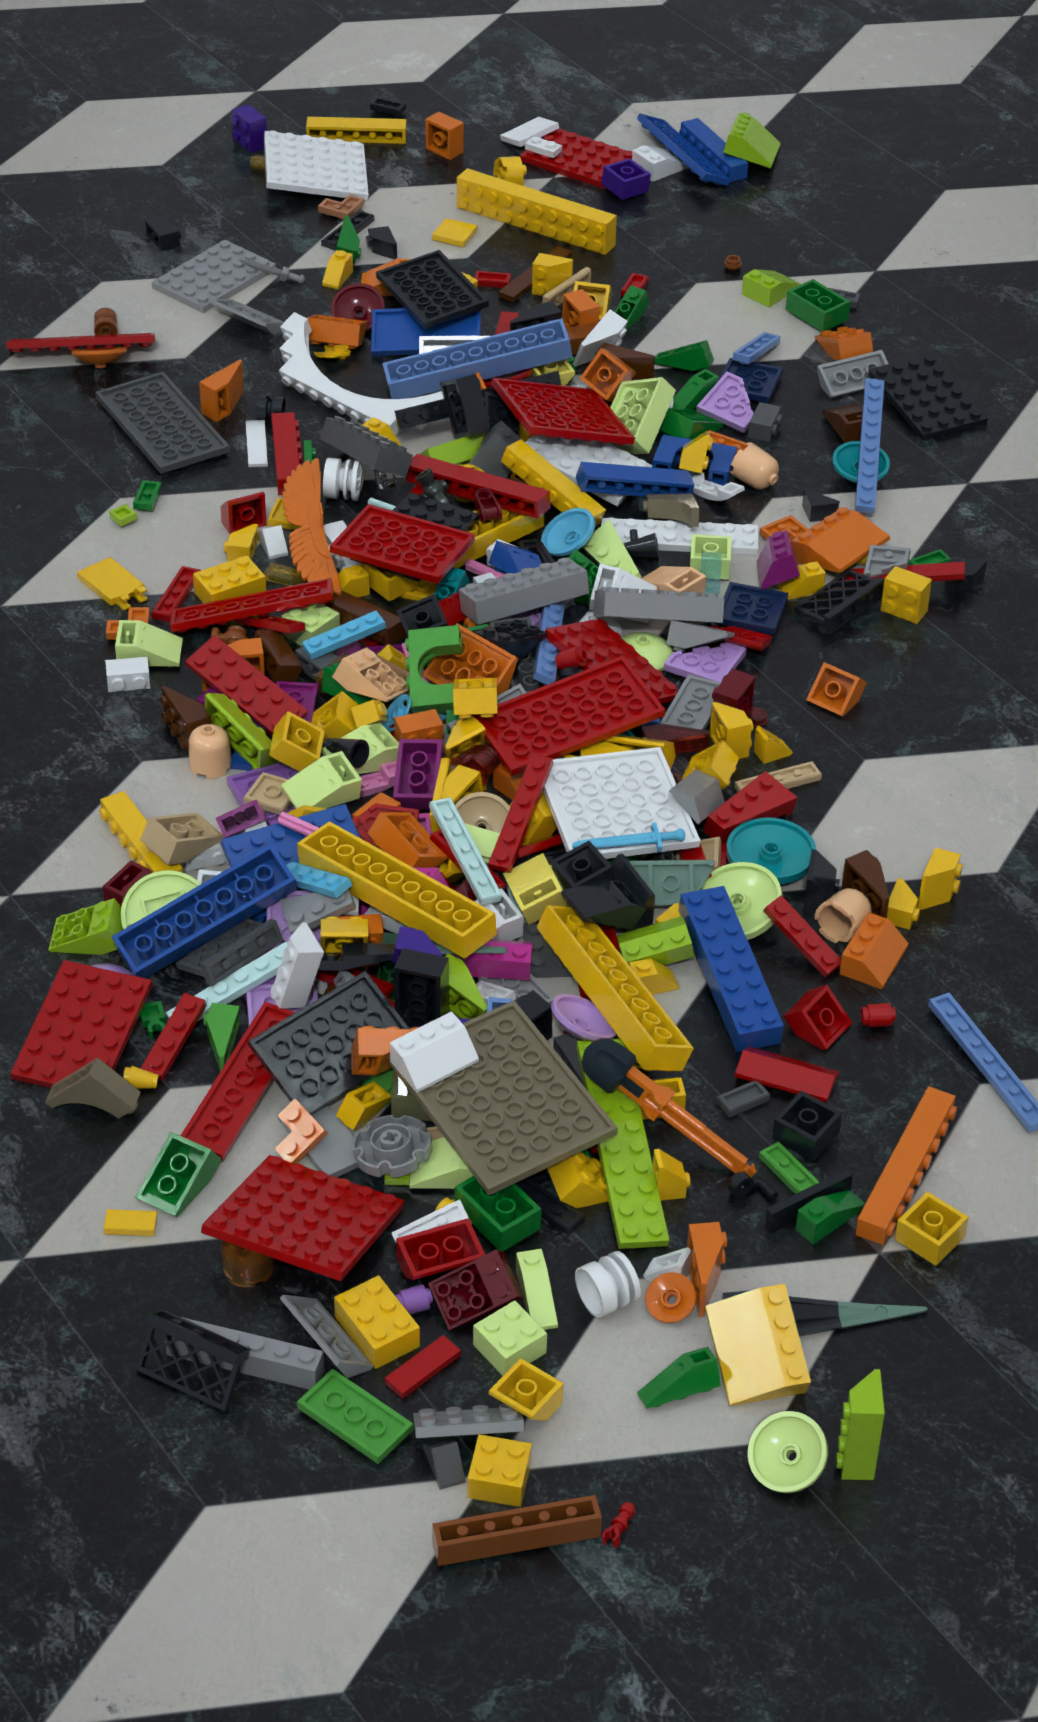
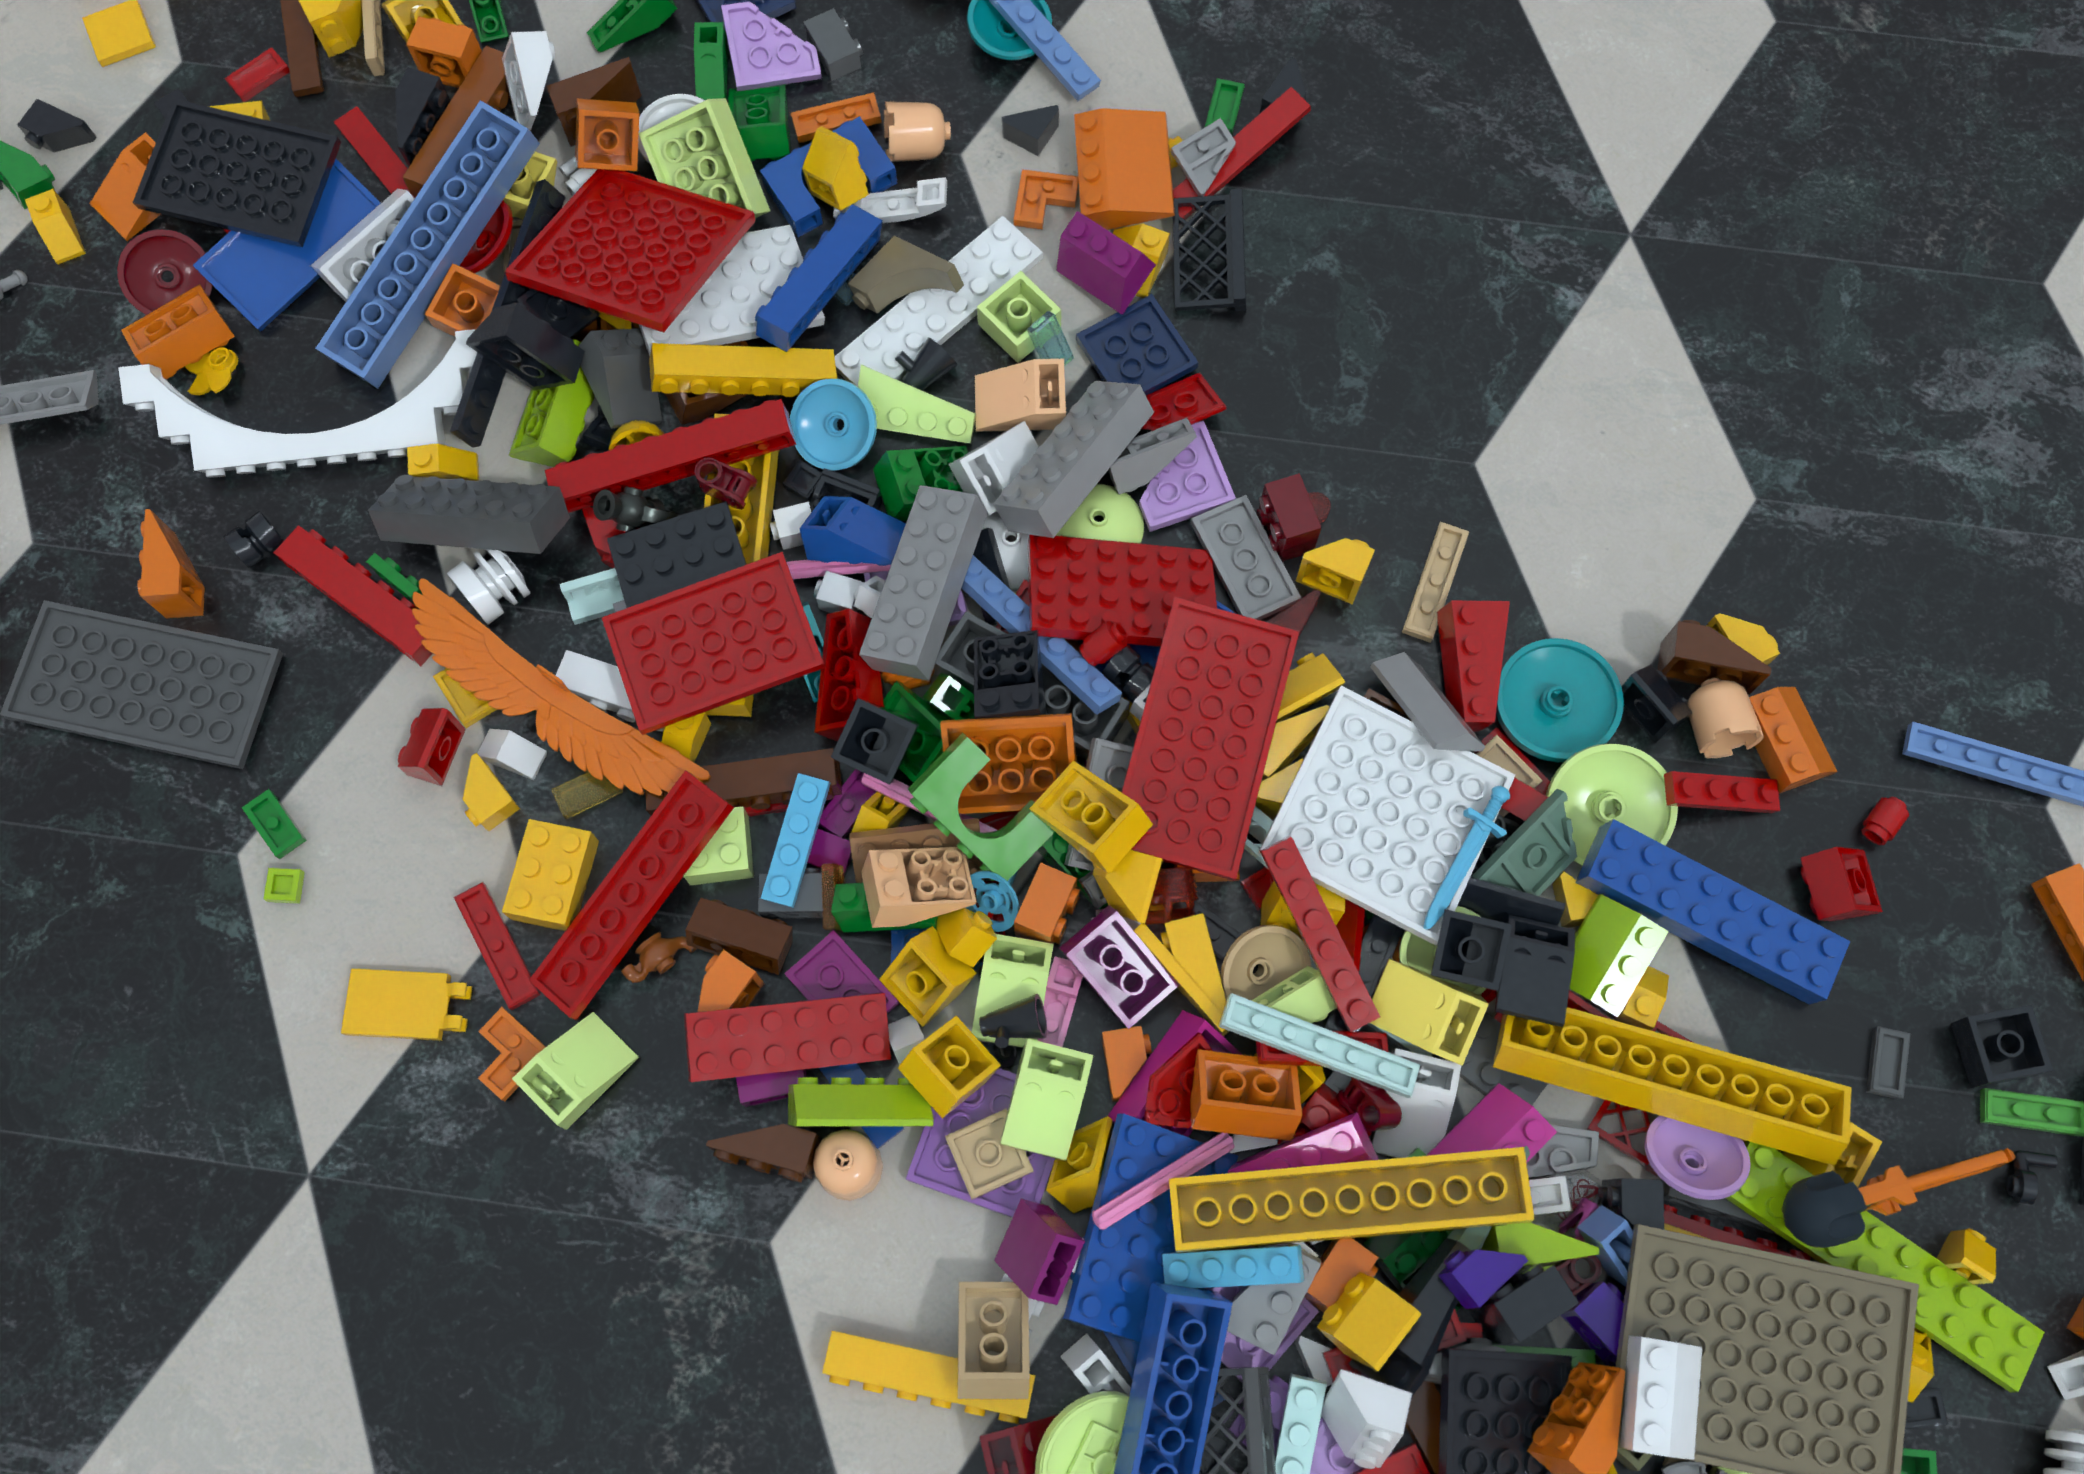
camera: 45 degrees left, 30 degrees up
white brick [105,657,150,692] -> none
red tile [235,615,305,634] -> none
white slope [246,420,268,467] -> none
yellow slope [681,740,739,790] -> none
red slope [734,1046,840,1103] -> none
yellow slope [754,725,793,764] -> none
orange slope [806,662,867,717] -> none
yellow brick [881,566,932,624] -> none
yellow slope [918,847,963,910] -> none

